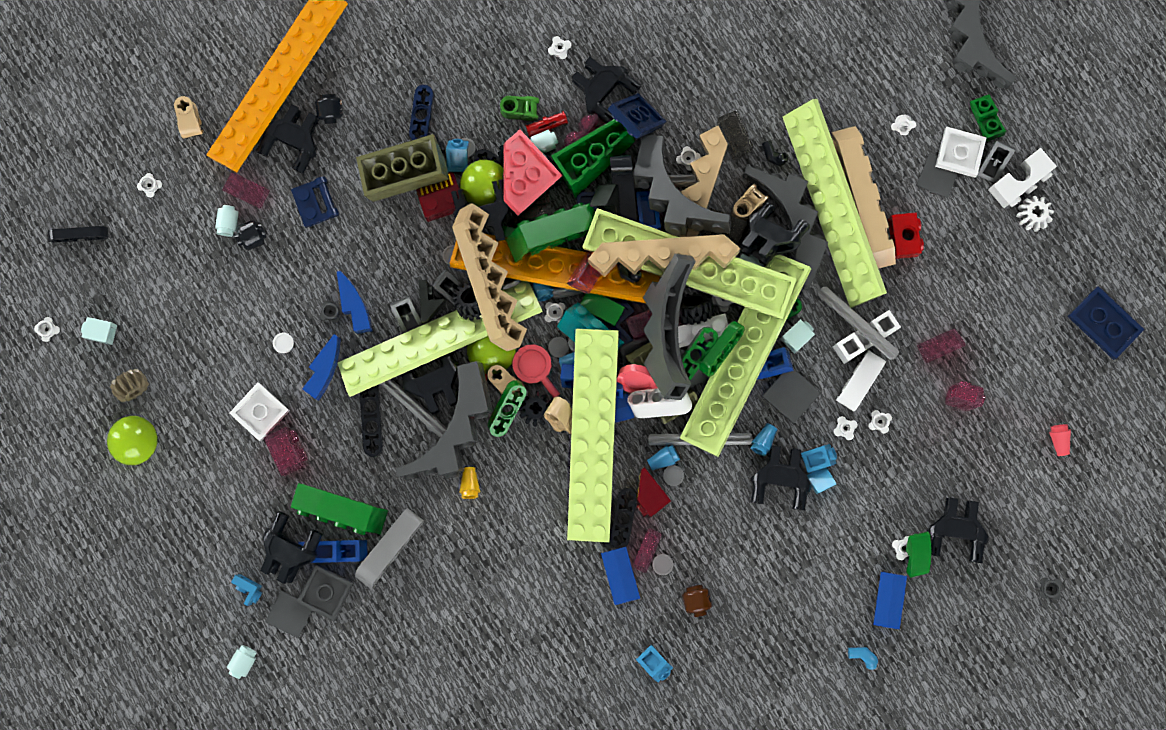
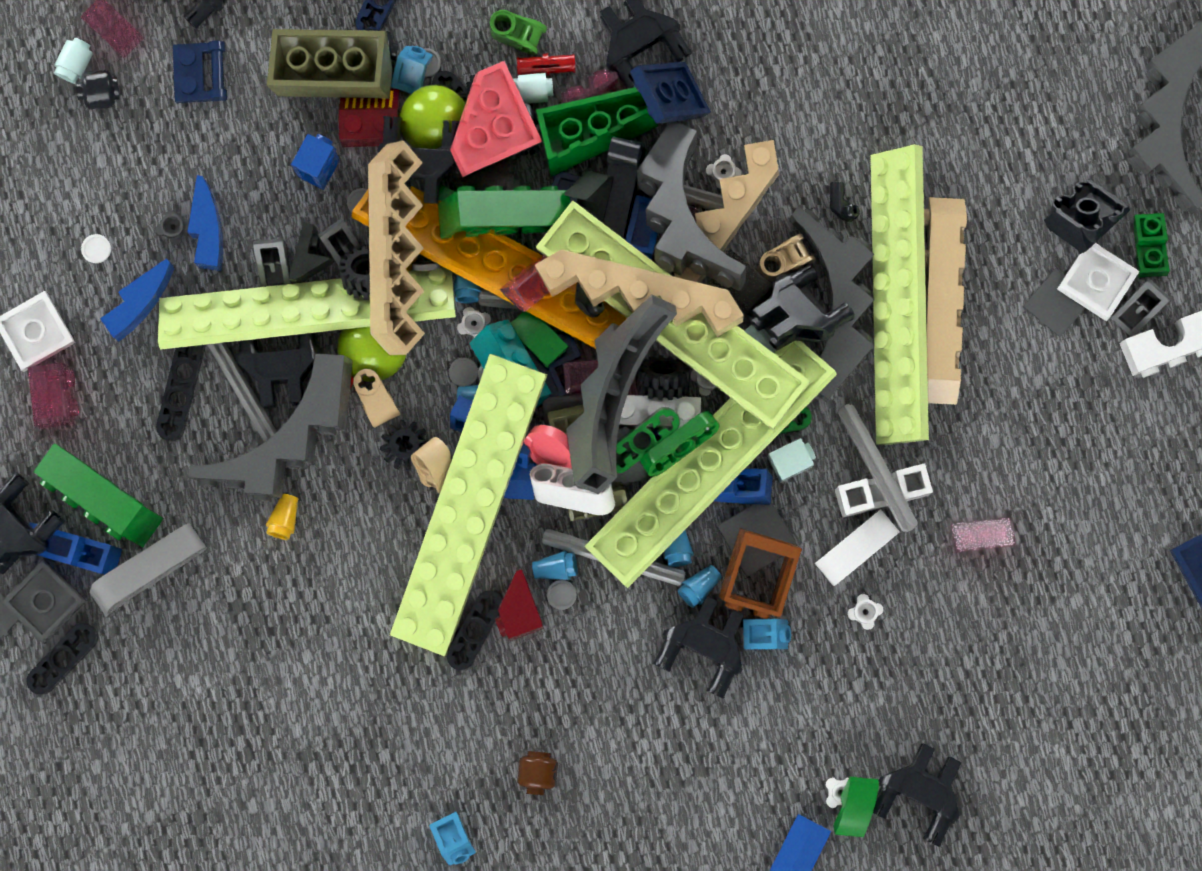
camera: 15 degrees right, 0 degrees up
green beam [488,380,527,437] -> none
coral piece [512,344,560,398] -> none
blue piece [601,547,640,605] -> none
clear pink slope [632,528,662,573] -> none
light grey piece [652,554,673,575] -> none
clear smoke brick [716,110,754,160] -> none
medium azure slope [807,467,836,494] -> none
white plate [833,416,858,440] -> none
red brick [888,212,924,259] -> none
white plate [891,115,916,135] -> none
clear pink brick [945,381,985,412] -> none
white gear [1016,196,1054,232] -> none
coral cone [1049,424,1071,456] -> none
none -> black beam [26,623,98,694]
none -> blue brick [291,134,340,190]
none -> dark azure cone [664,530,694,567]
none -> dark orange window [719,528,802,619]
none -> black slope [1044,179,1130,255]

